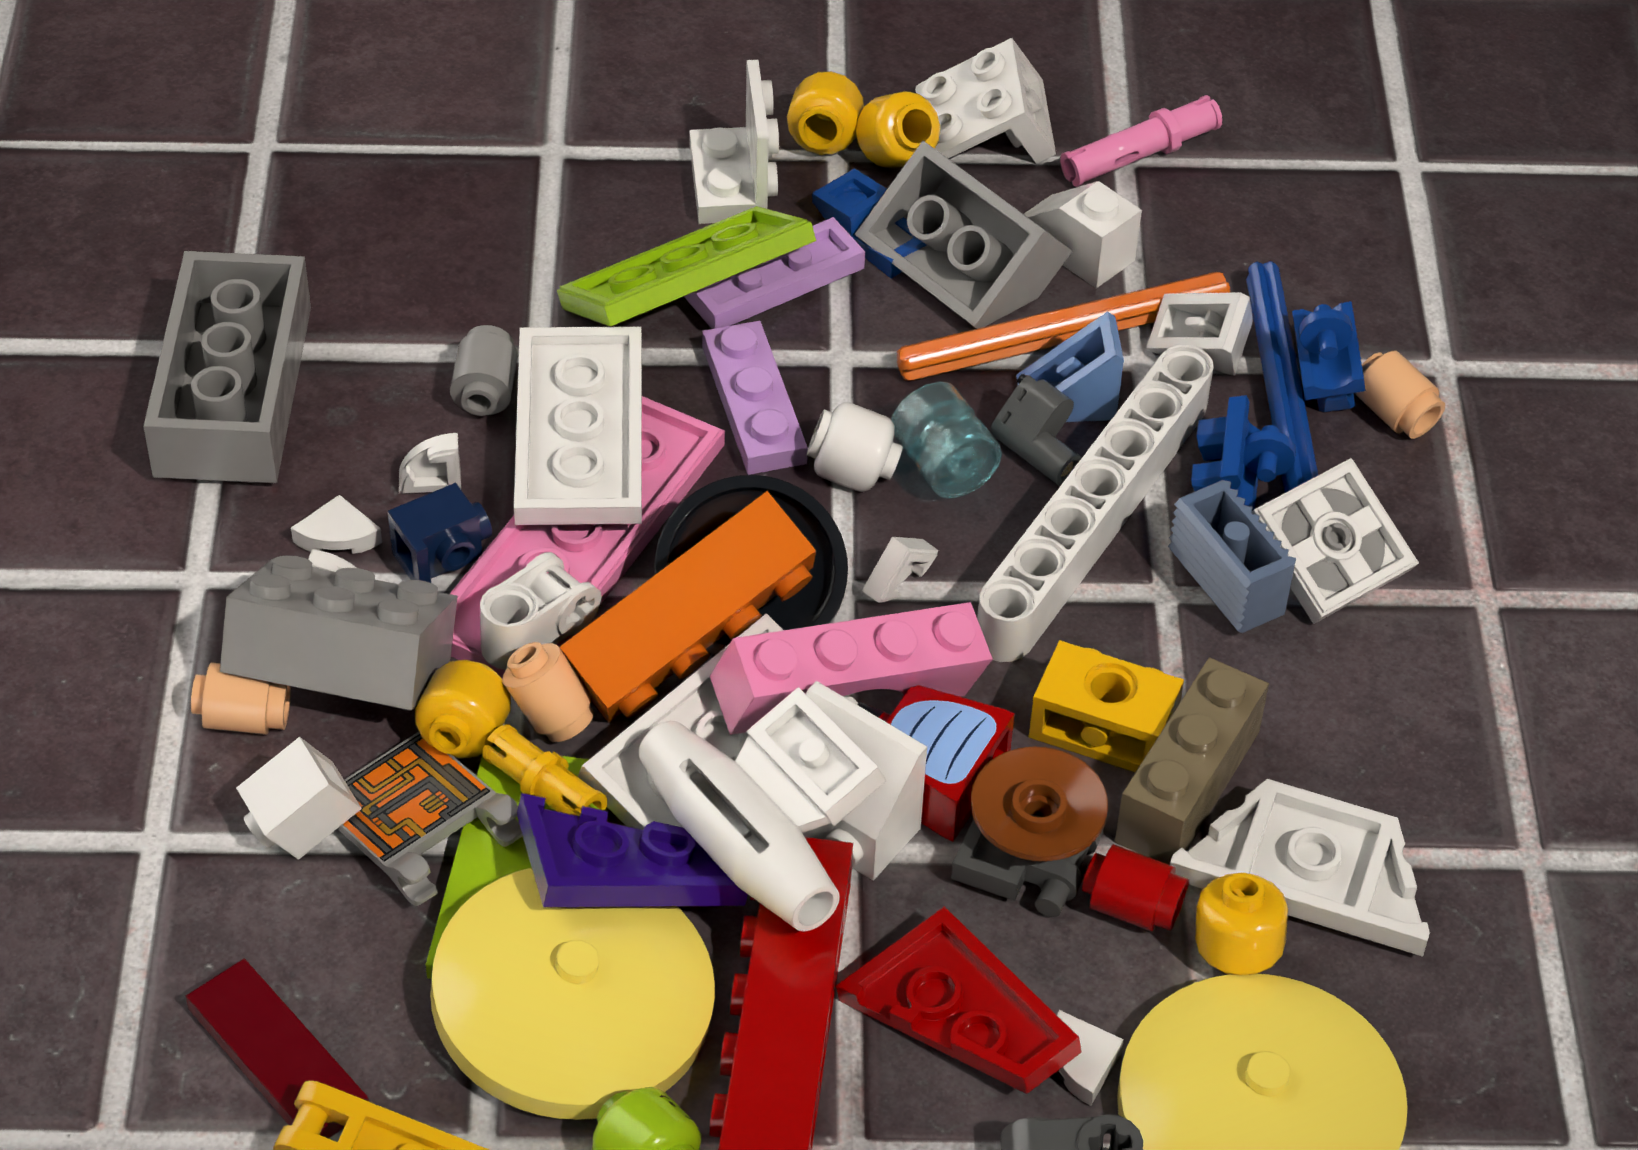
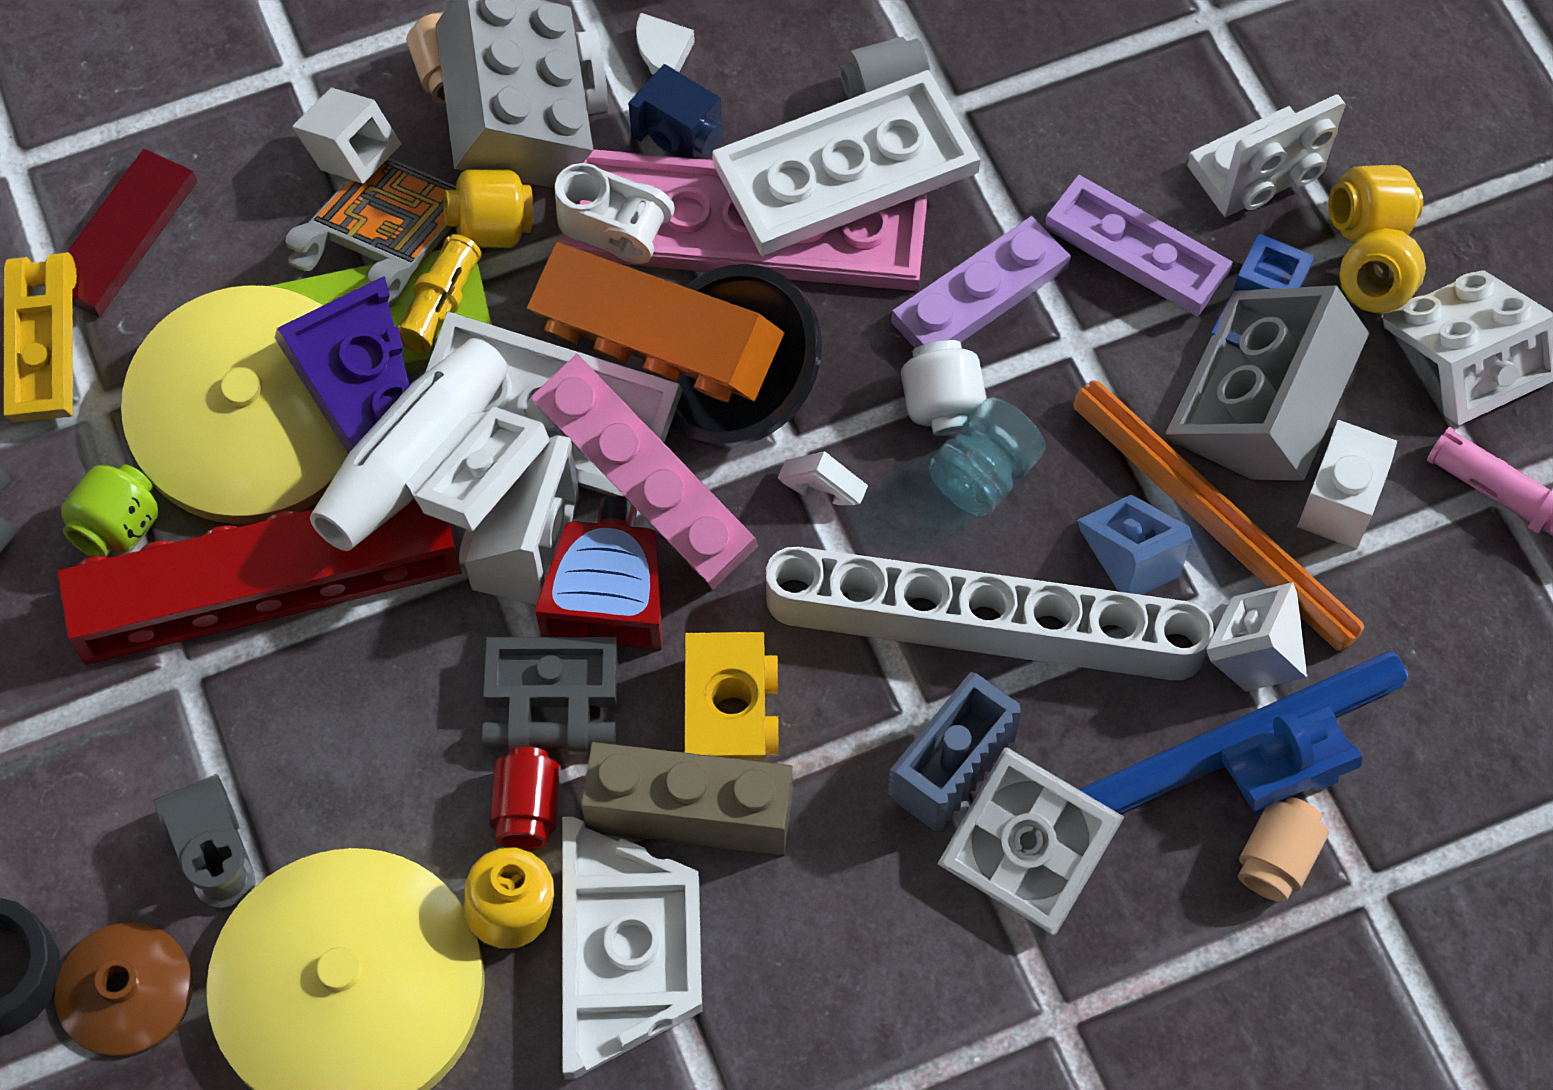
camera: 70 degrees right, 15 degrees up
white tile [399,433,461,493] -> none
light nougat brick [502,642,594,742] -> none
lime tile [557,206,816,327] -> none
red wing [836,906,1082,1094] -> none
dark orange dish [971,746,1108,861] -> none
dark grey piece [991,374,1082,486] -> none
white tile [1057,1010,1124,1106] -> none
blue hips [1191,395,1296,511] -> none

